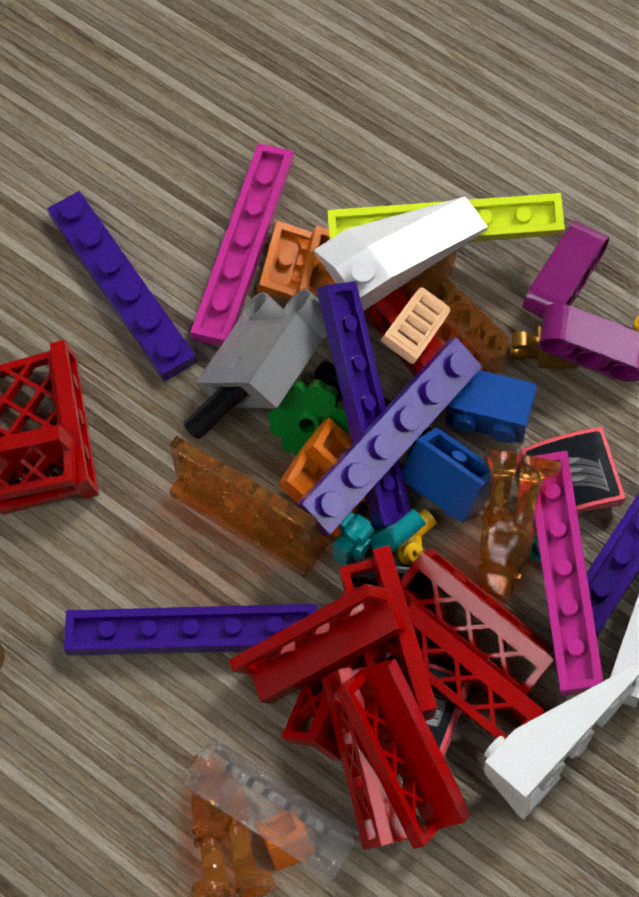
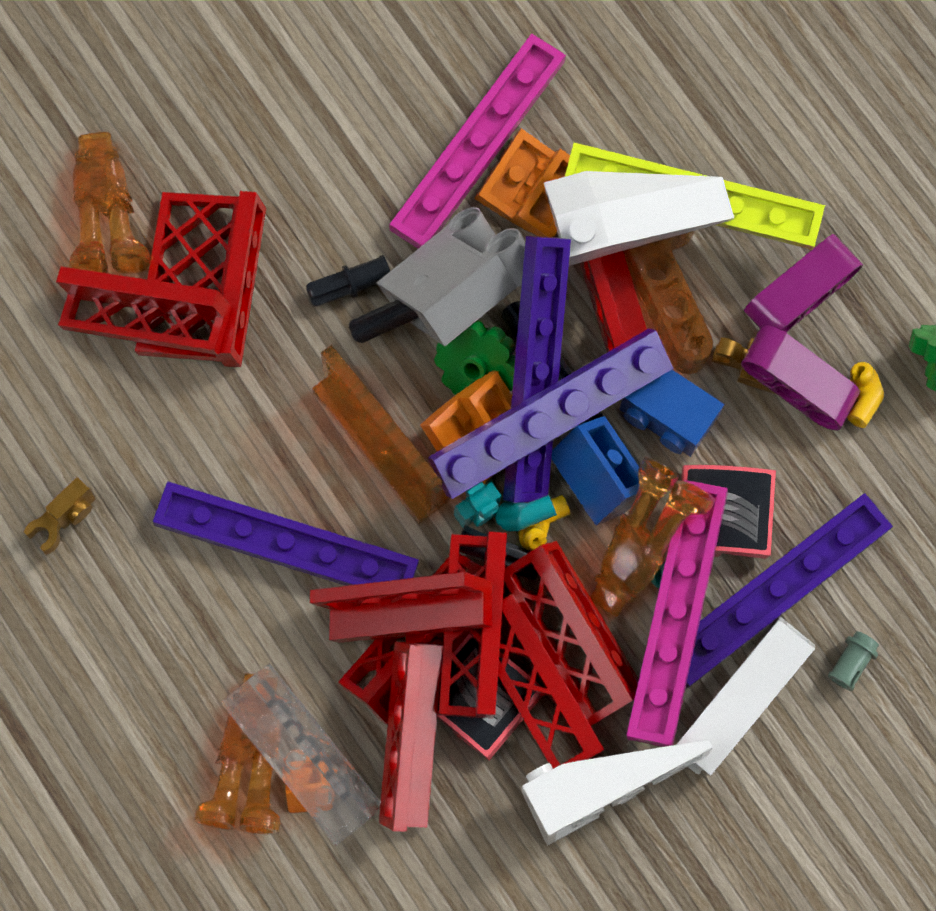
camera: 10 degrees right, 10 degrees up
dark purple plate [47,191,197,382] -> none
red fence [336,658,471,849] -> none
light nougat slope [380,288,451,364] -> none
none -> black axle [306,255,390,307]

